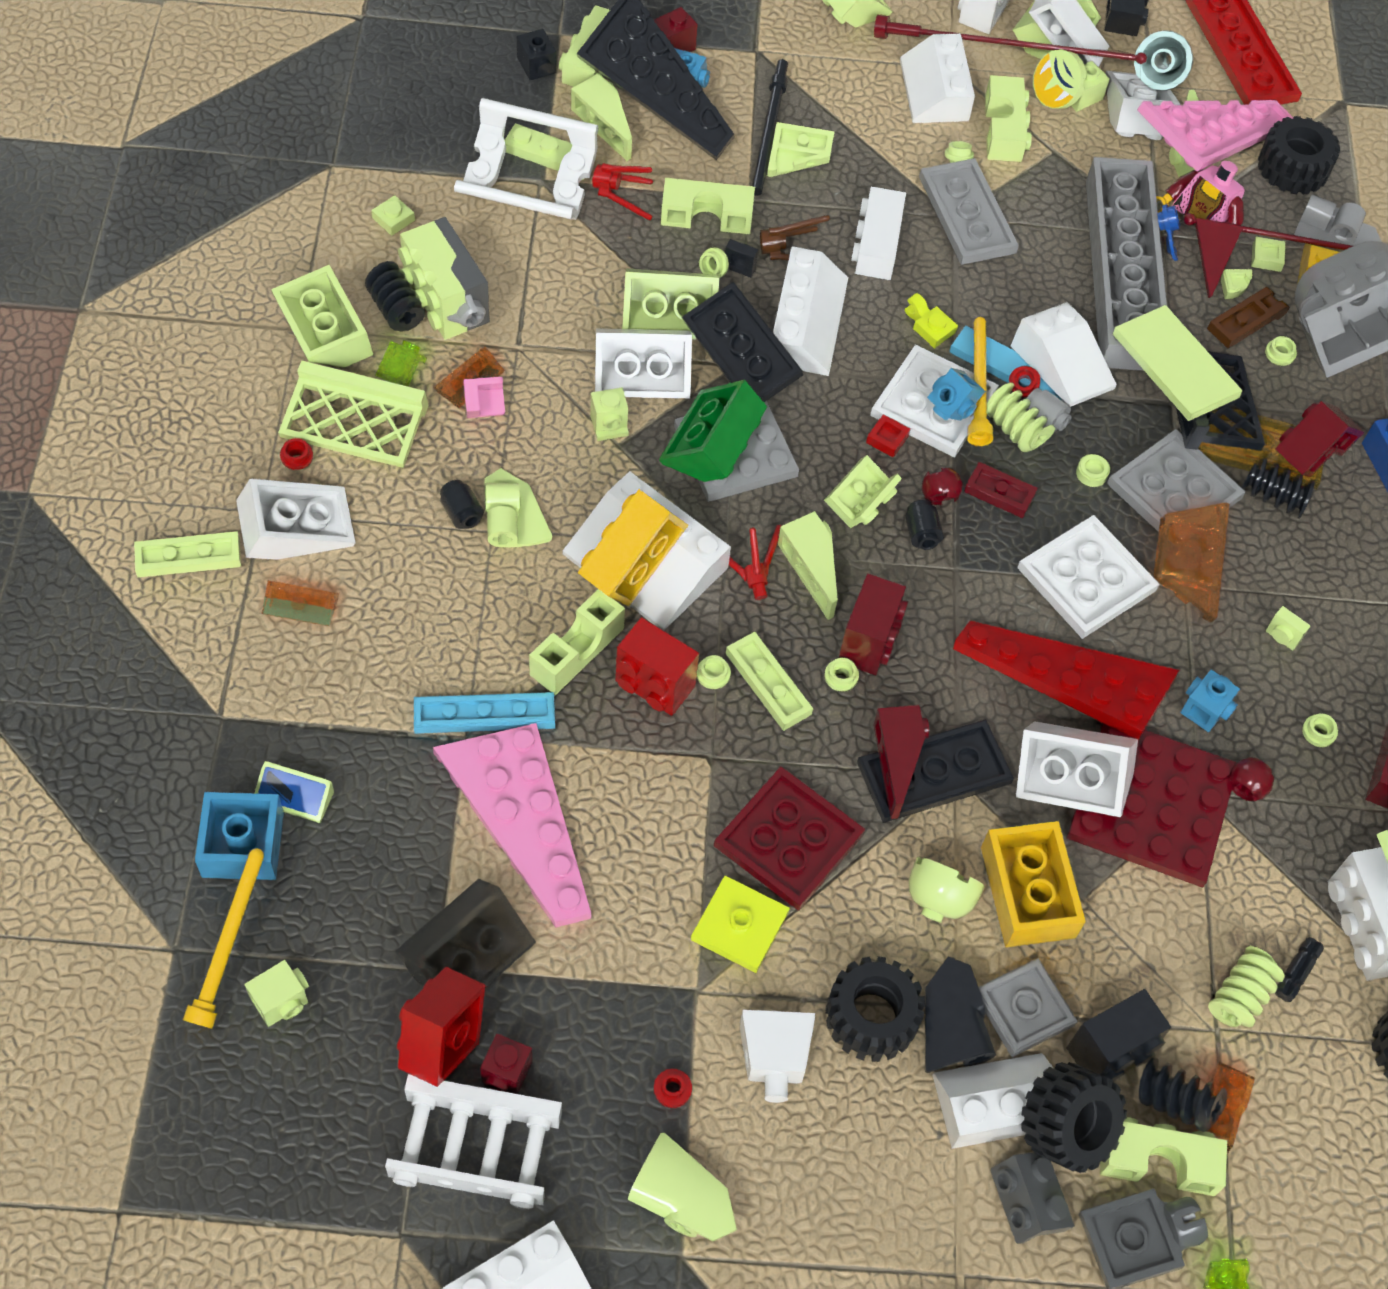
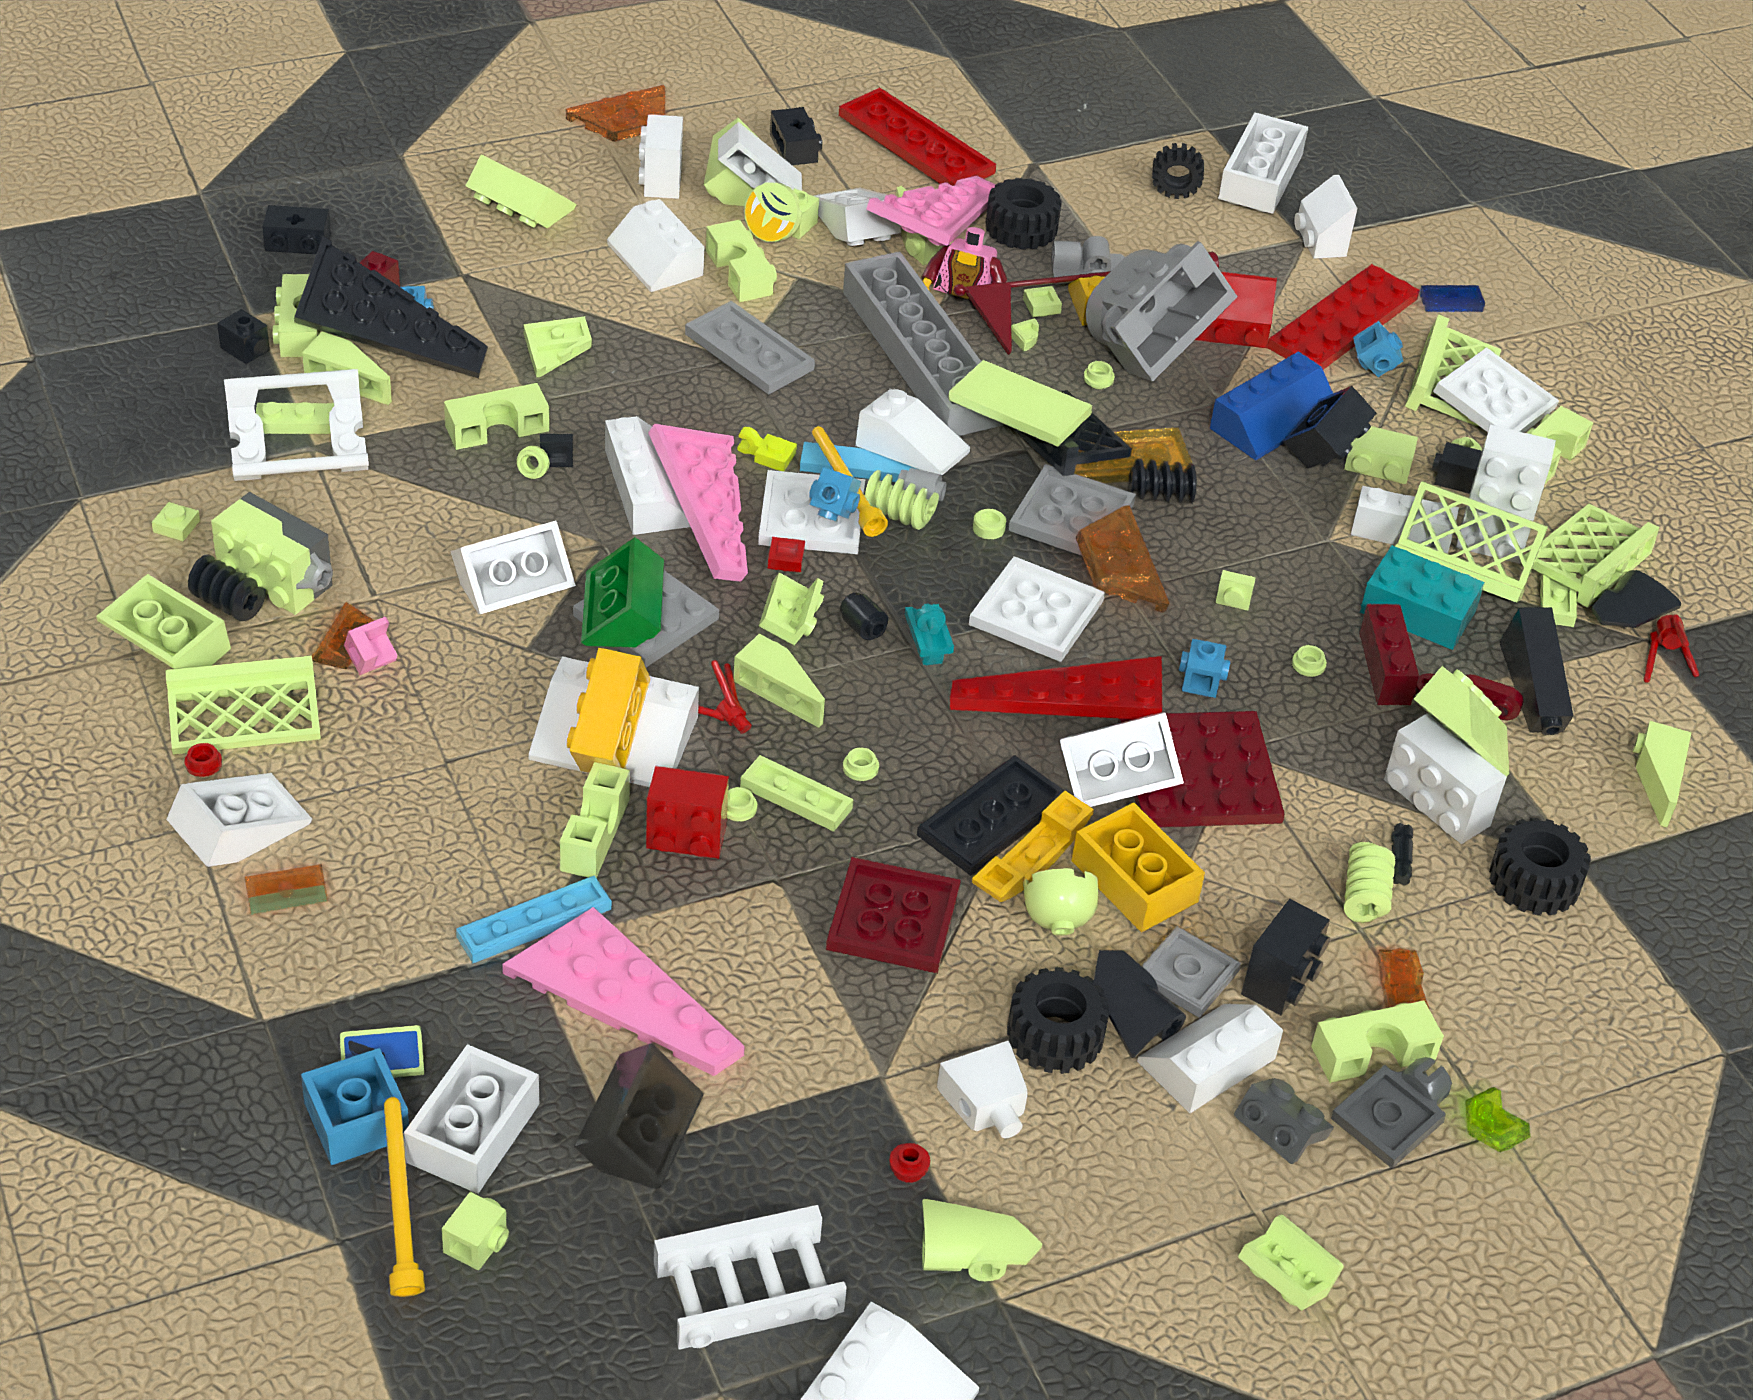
camera: 25 degrees left, 15 degrees down
yellowish green plate [134,531,241,577] -> none
clear neon green bracket [375,340,427,386] -> none
red brick [397,967,485,1087] -> none
black brick [440,480,484,529] -> none
dark red brick [480,1033,533,1094] -> none
yellowish green panel [484,468,552,547] -> none
yellowish green brick [590,387,629,441] -> none
red plant [592,163,653,220] -> none
yellowish green slope [622,268,719,339] -> none
black tile [682,282,804,402] -> none
neon yellow plate [691,876,790,973] -> none
black bar [751,59,788,196] -> none
reddish brown plant [760,215,830,261] -> none
dark red brick [839,573,909,676] -> none
white brick [851,187,906,280] -> none
dark red slope [873,705,929,819] -> none
dark red piece [874,15,1147,64] -> none
dark red piece [921,468,963,505] -> none
yellowish green plate [944,141,974,163] -> none
dark red plate [964,462,1038,519] -> none
red plate [1009,366,1040,397] -> none
black tyre [1021,1062,1127,1173] -> none
light aqua cone [1134,30,1193,90] -> none
black piece [1139,1057,1227,1132] -> none
blue plate [1157,204,1180,261] -> none
reddish brown plate [1207,287,1290,349] -> none
dark red piece [1229,757,1274,802] -> none
dark red brick [1275,401,1365,477] -> none
none -> white brick [403,1044,540,1194]
none -> bright pink wing [648,424,748,582]
none -> teal hips [905,604,954,666]
none -> yellow slope [972,791,1094,902]

